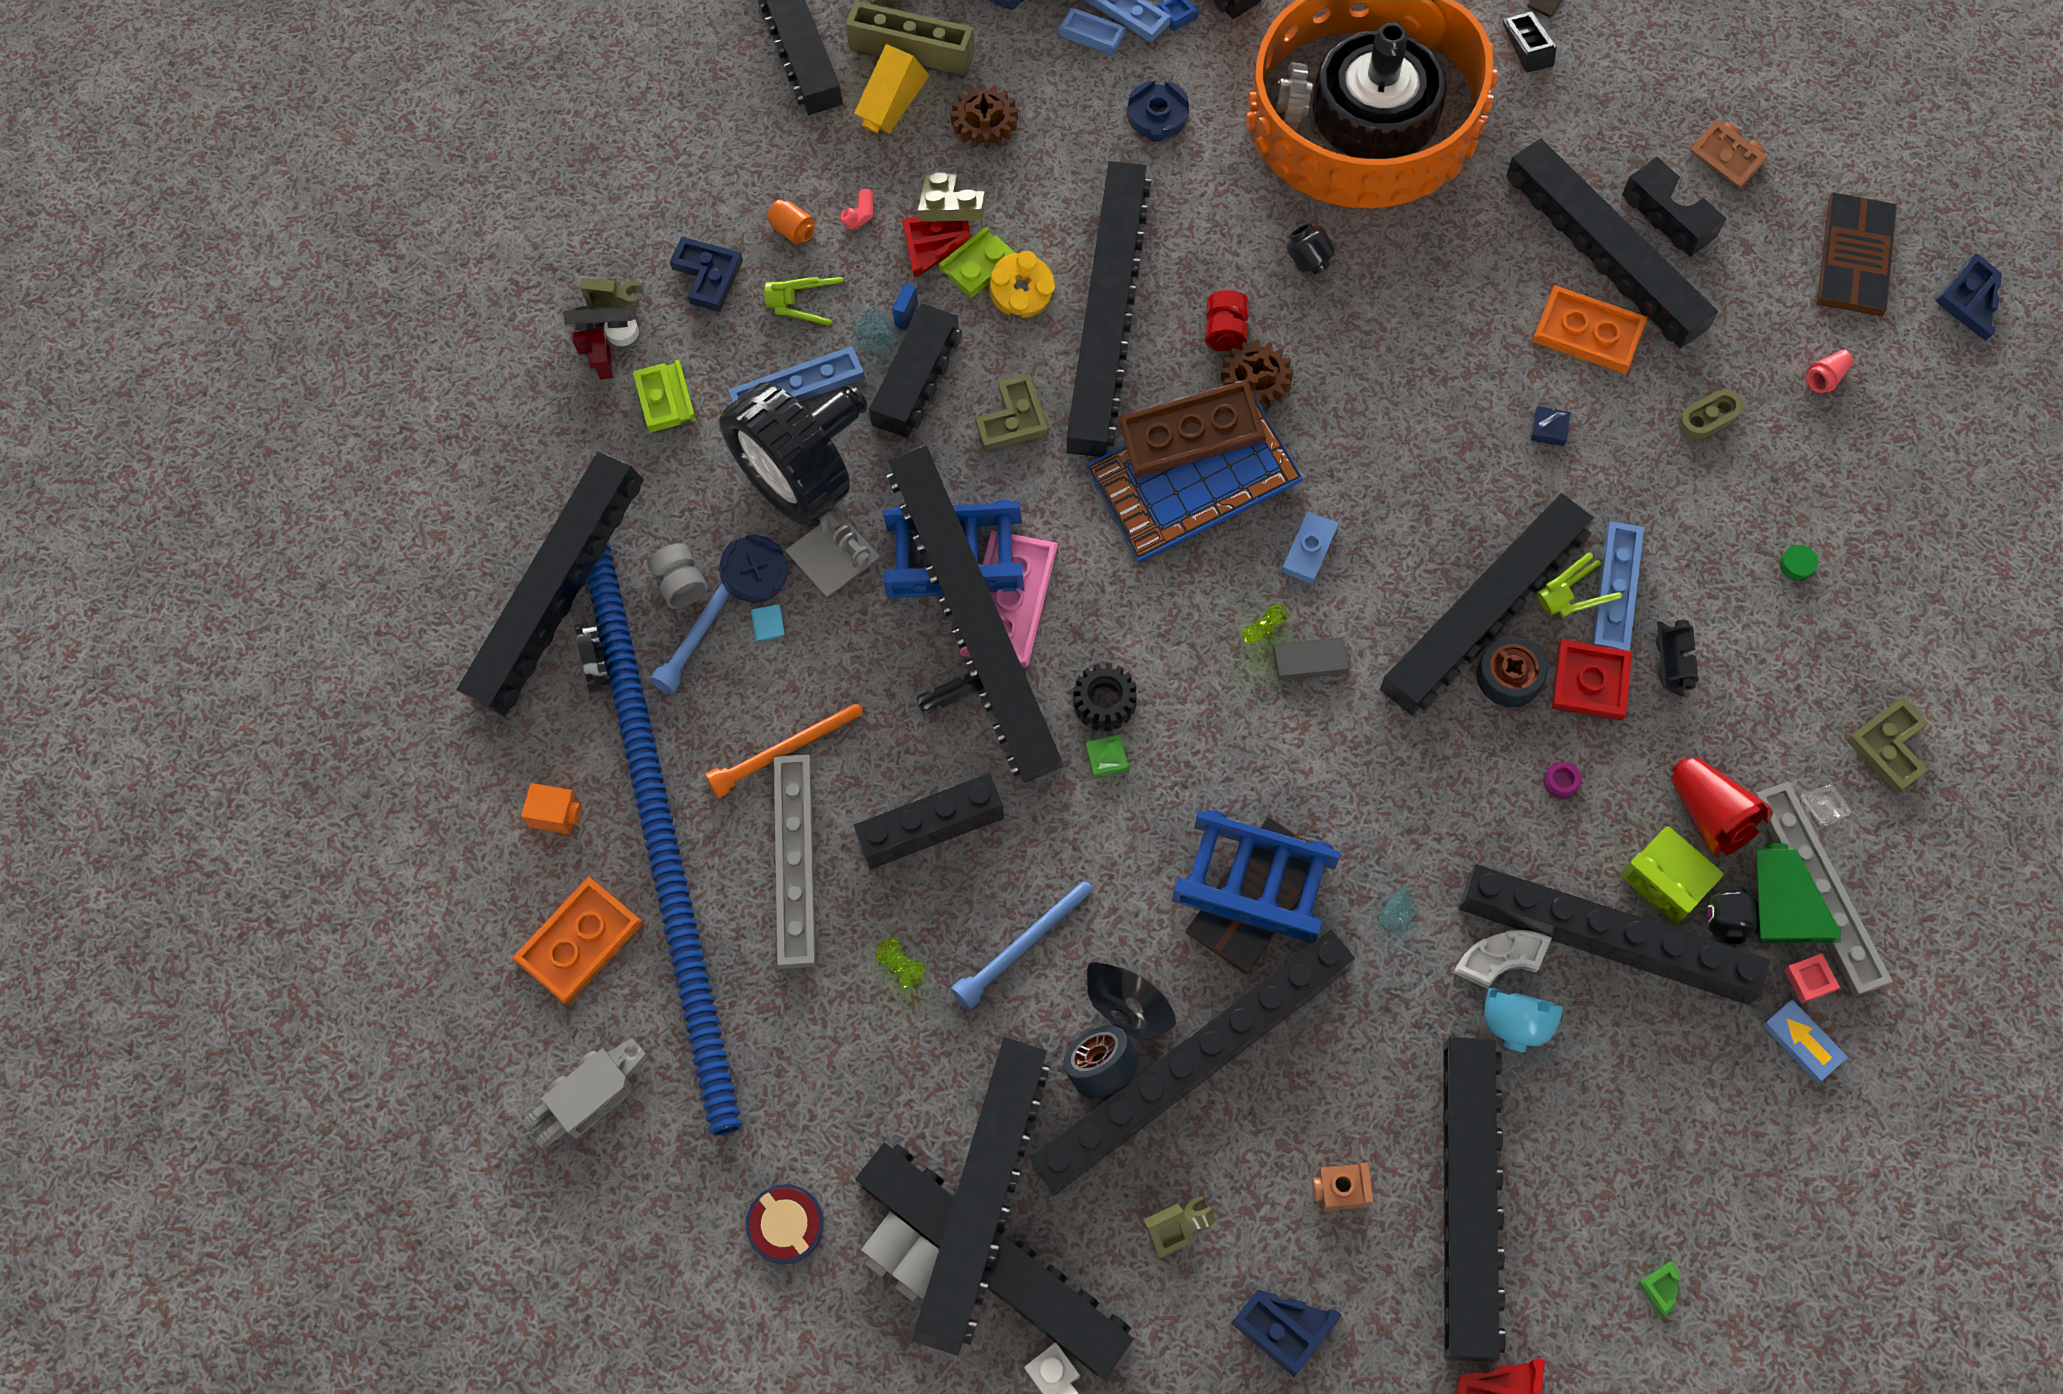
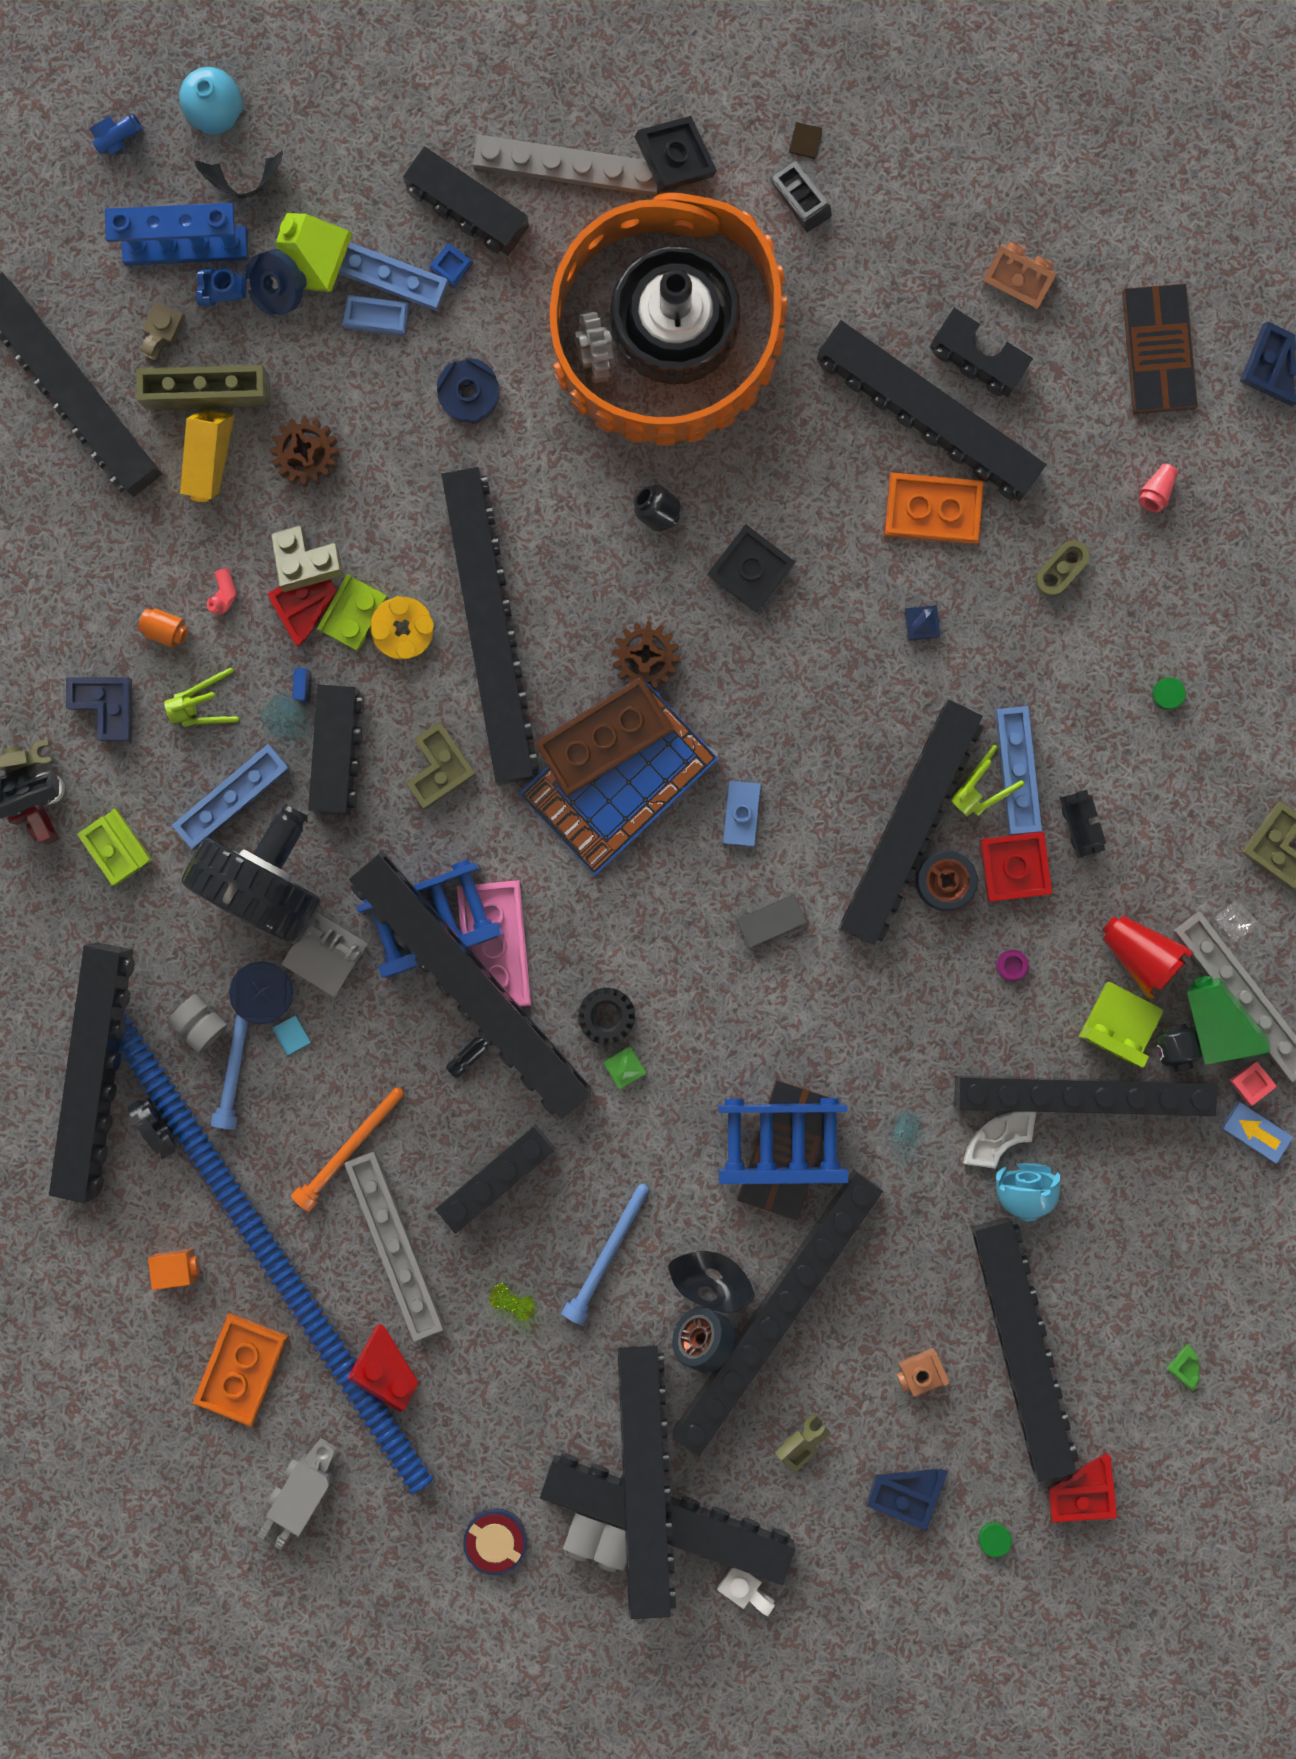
camera: 15 degrees left, 20 degrees up
red wheel [1205,290,1249,352] -> none
clear neon green piece [1240,604,1288,643] -> none
none -> red wing [347,1324,419,1412]
none -> black plate [707,524,795,613]

